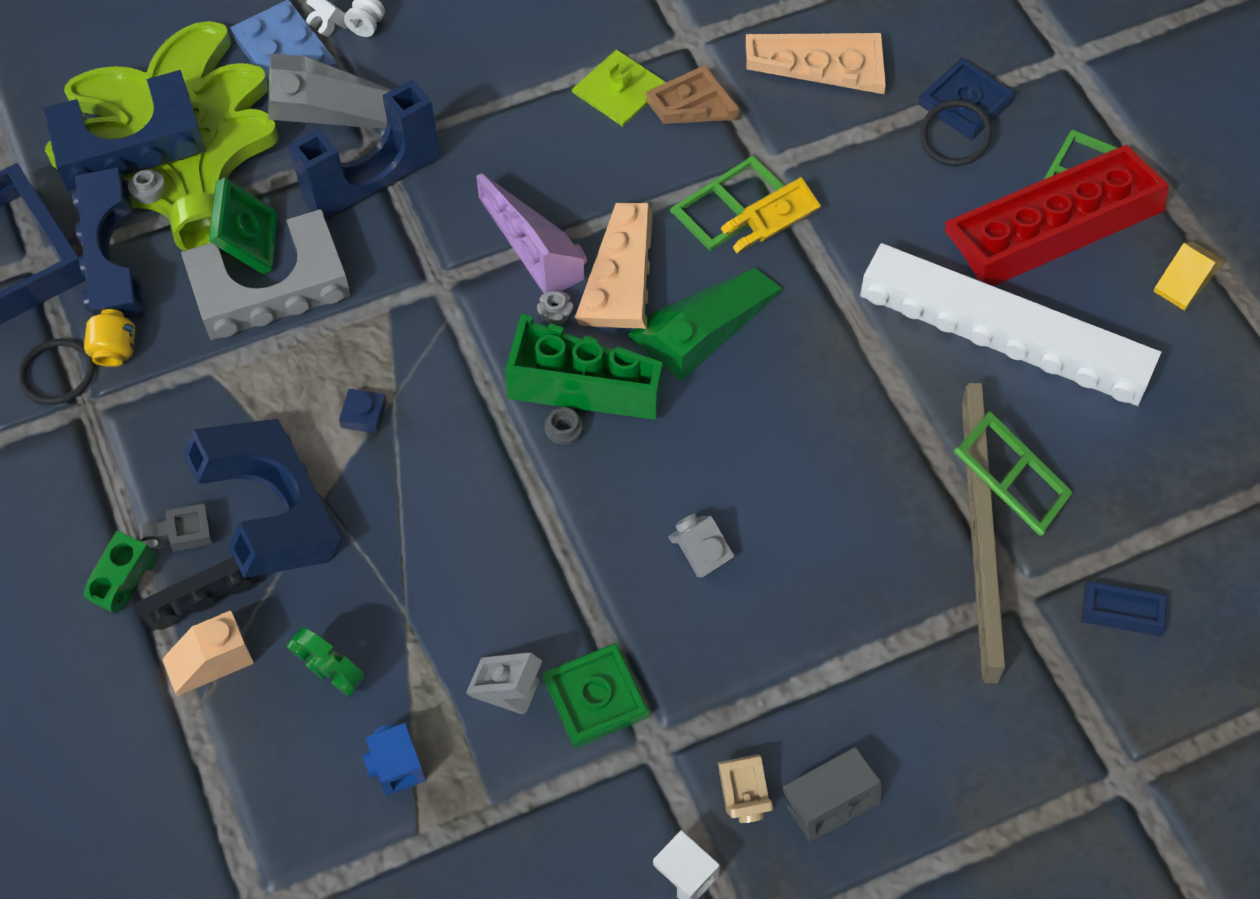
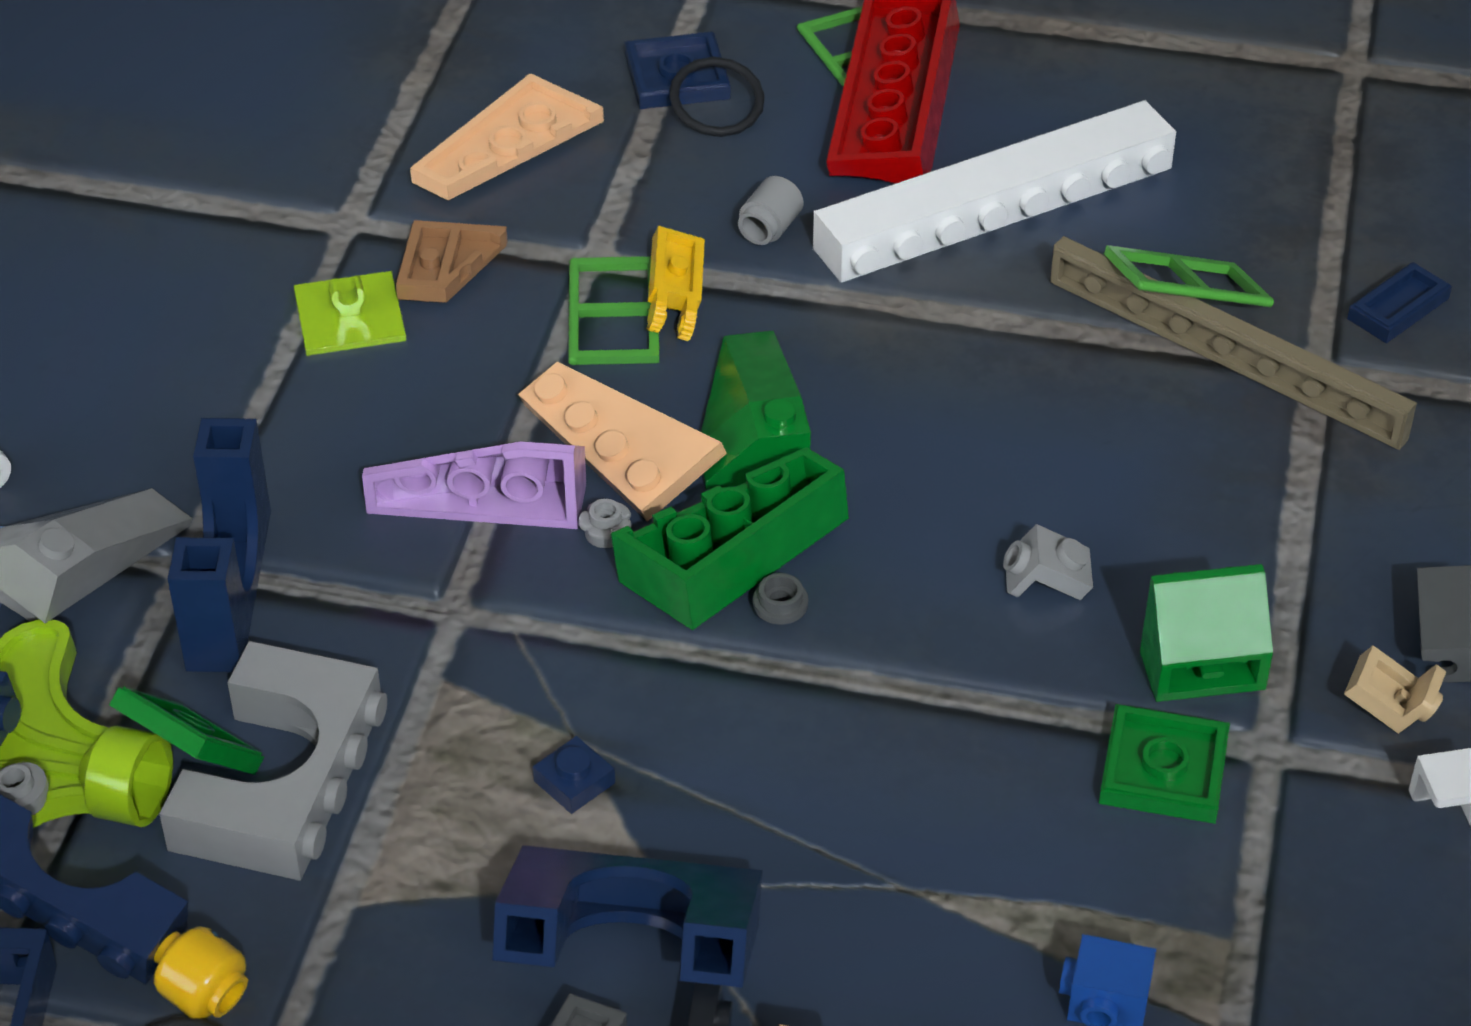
camera: 55 degrees left, 15 degrees down
green plate [285,627,365,697] -> none
light grey slope [466,653,542,714] -> none
yellow slope [1153,242,1225,311] -> none
none -> light grey brick [738,176,804,245]
none -> slope [1140,564,1273,702]

